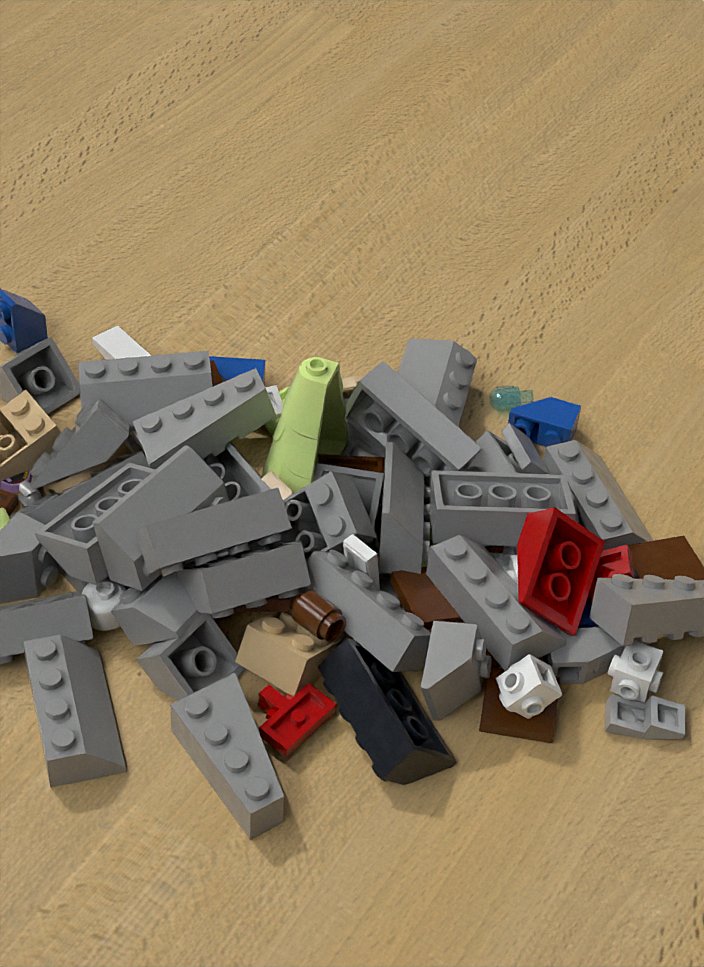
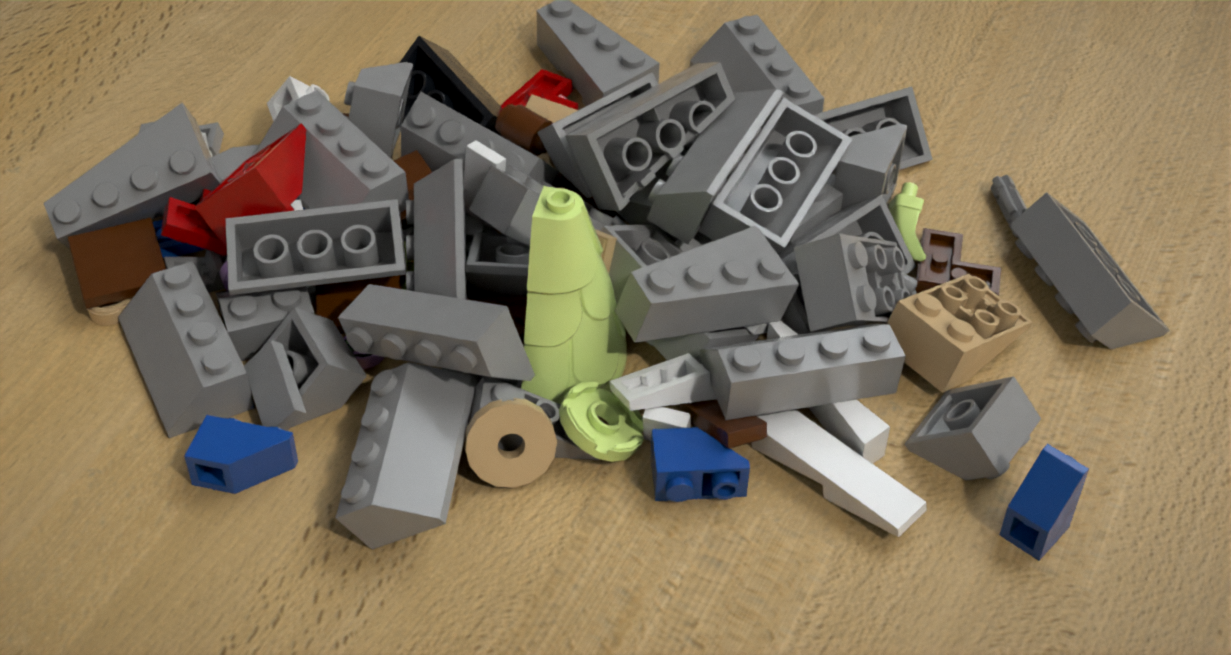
camera: 175 degrees right, 0 degrees up
clear light blue cylinder [489,385,534,411] -> none

